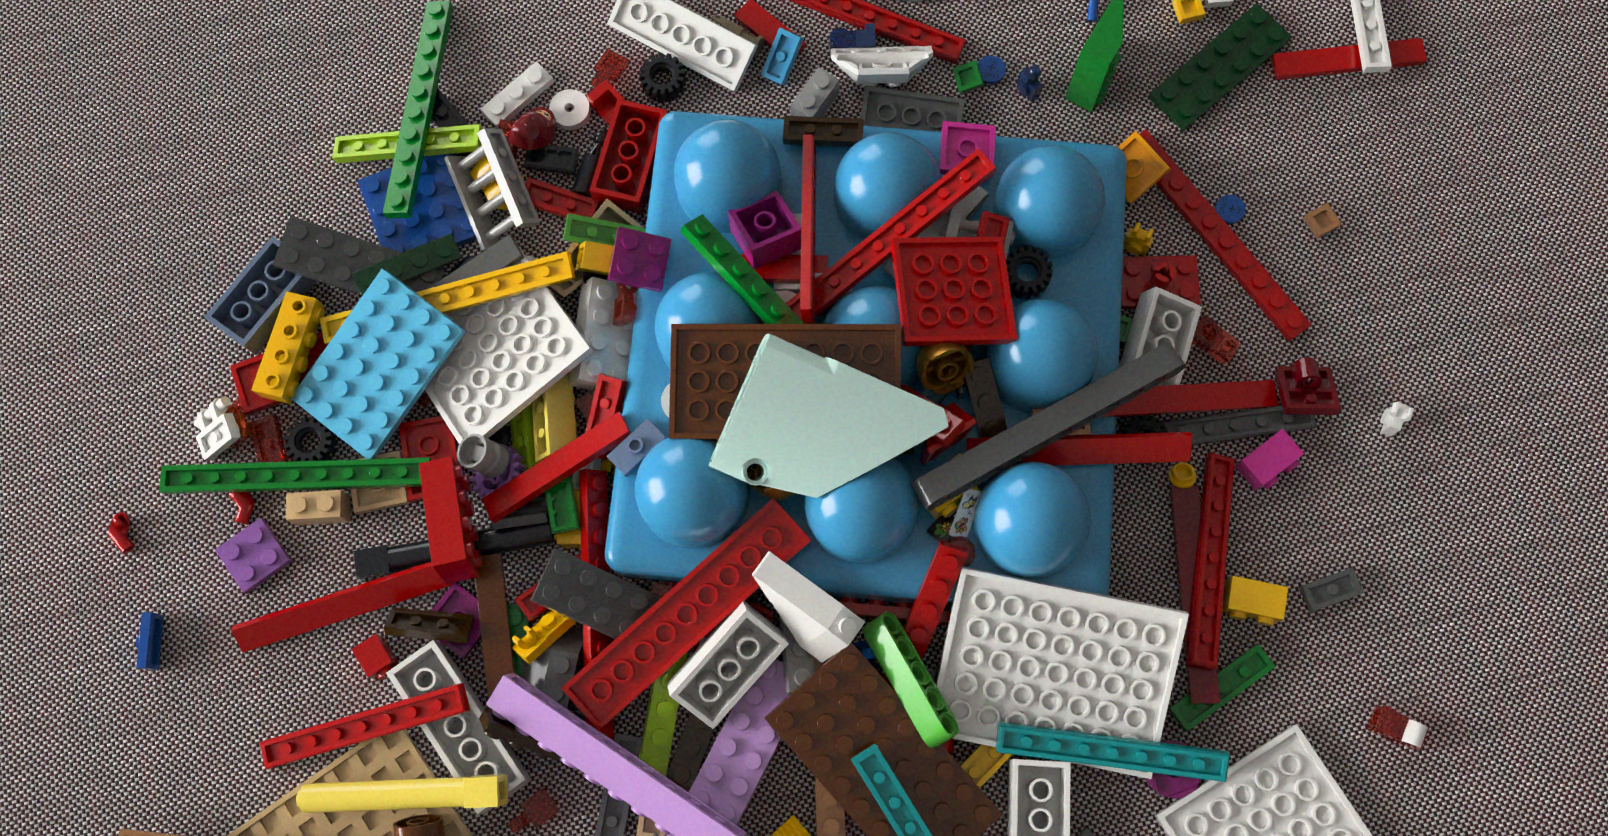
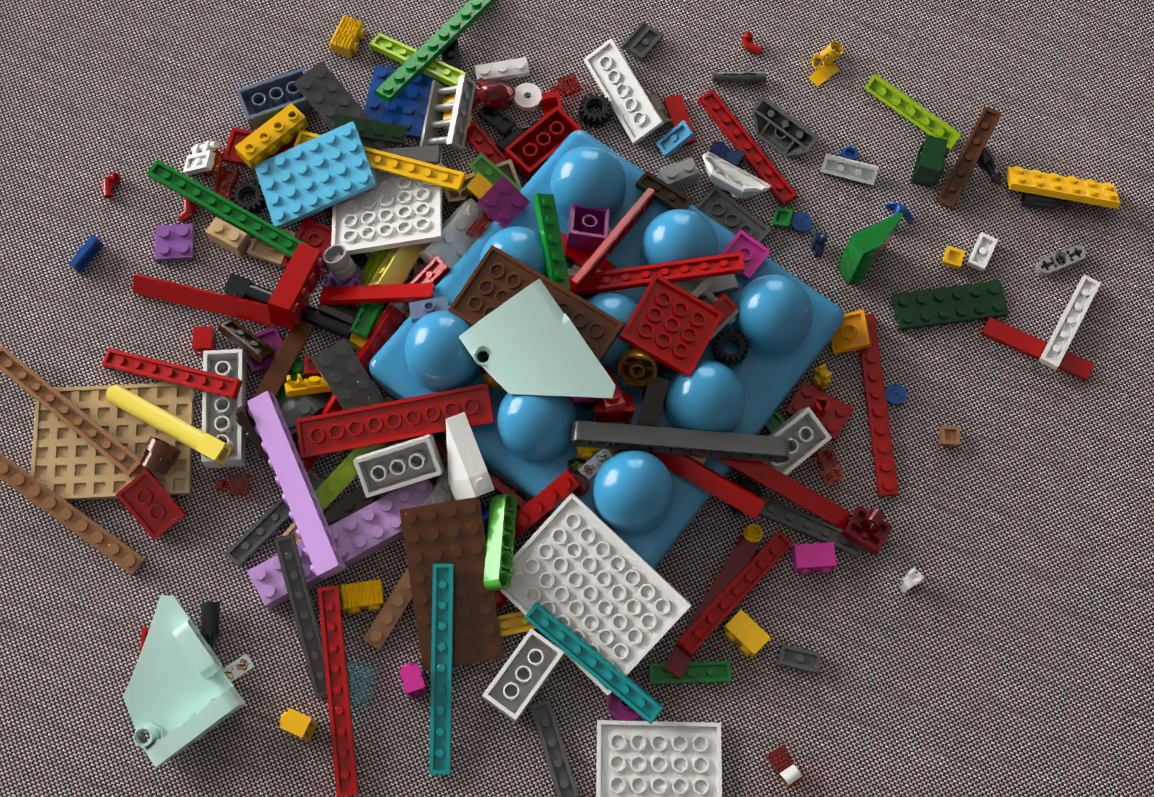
camera: 25 degrees right, 5 degrees down
none -> yellow brick [330,15,366,58]

